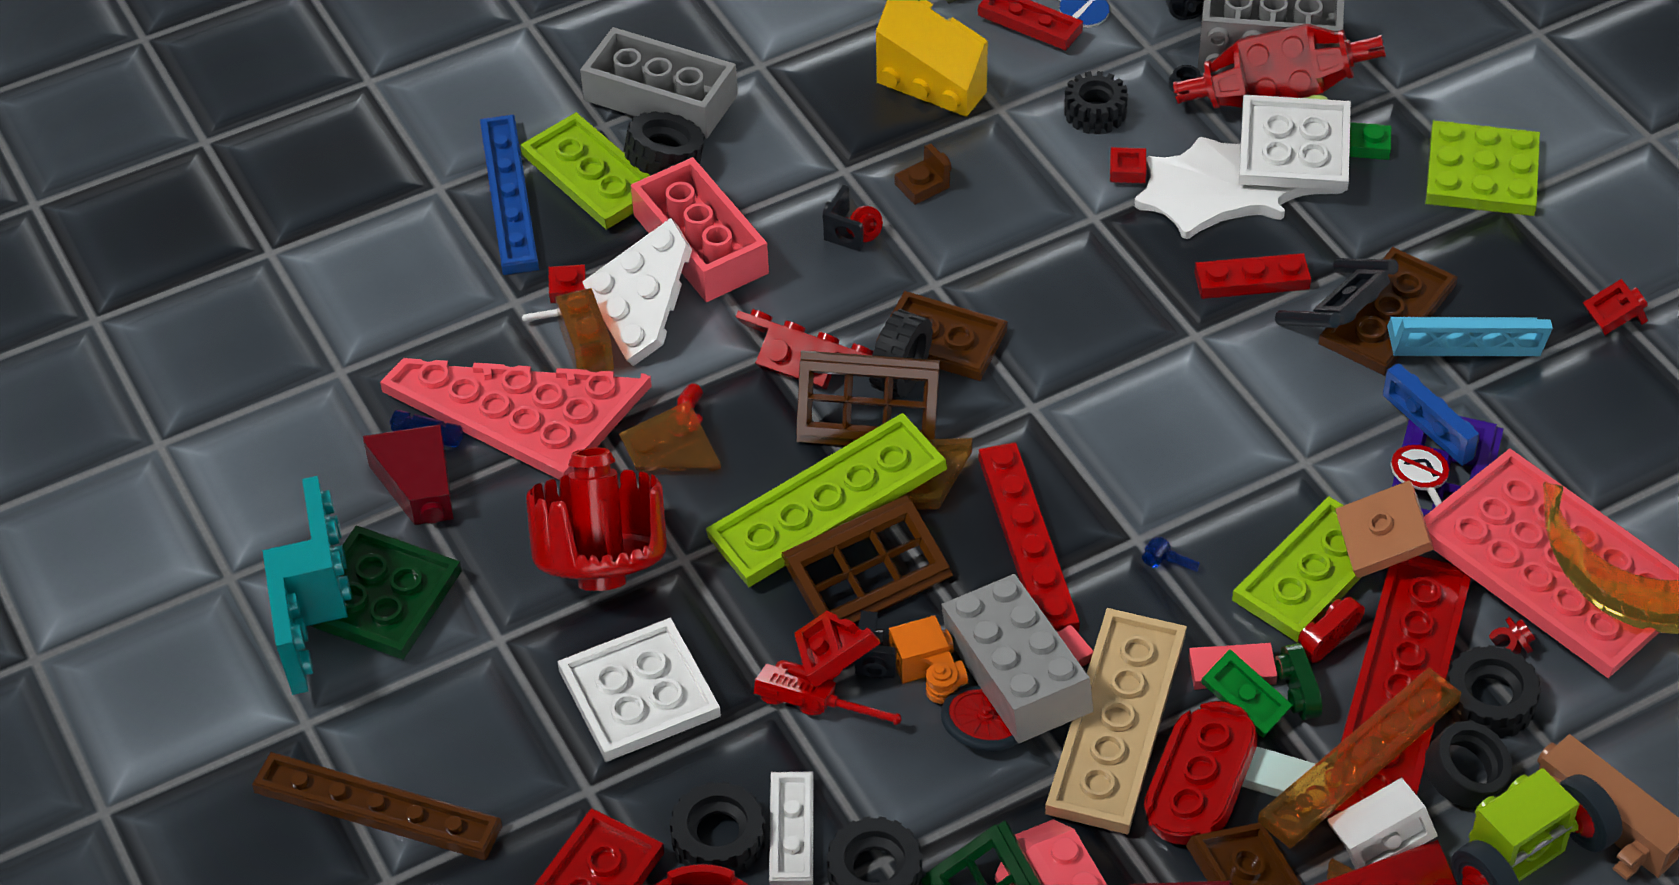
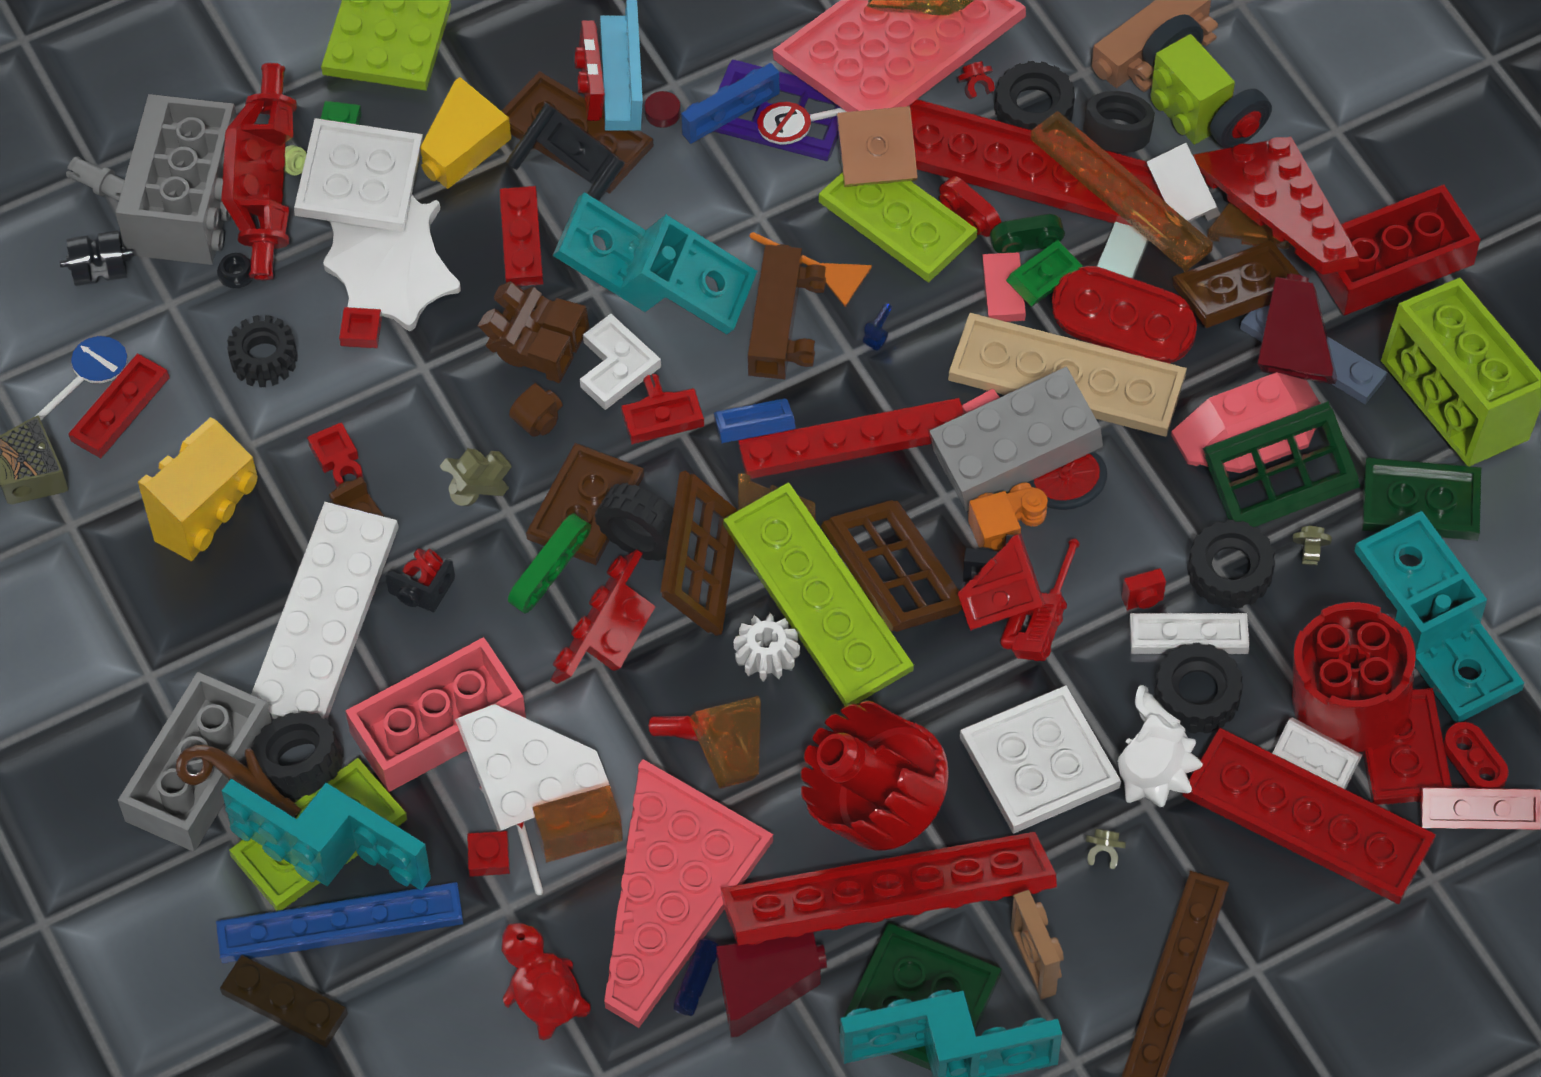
camera: 90 degrees left, 10 degrees up
none -> reddish brown plant [176,745,302,819]
none -> dark brown plate [220,955,348,1048]
none -> teal bracket [221,779,431,891]
none -> white plate [251,502,399,719]
none -> red plate [307,422,363,487]
none -> yellow slope [420,77,511,189]
none -> olive hips [440,448,512,506]
none -> reddish brown hips [478,281,590,383]
none -> red animal [501,923,591,1040]
none -> green beam [508,513,591,614]
none -> reddish brown plate [509,383,563,437]
none -> teal bracket [552,192,758,335]
none -> red plate [575,20,605,121]
none -> white plate [580,314,661,410]
none -> red plate [621,374,704,445]
none -> dark red tile [644,91,681,128]
none -> blue tile [714,398,796,443]
none -> red plate [721,832,1057,946]
none -> white gear [733,613,800,682]
none -> reddish brown brick [748,244,826,380]
none -> orange piece [749,232,872,307]
none -> medium nougat plate [1010,890,1064,1000]
none -> olive plate [1086,829,1126,869]
none -> white head [1117,685,1203,807]
none -> red plate [1122,568,1166,610]

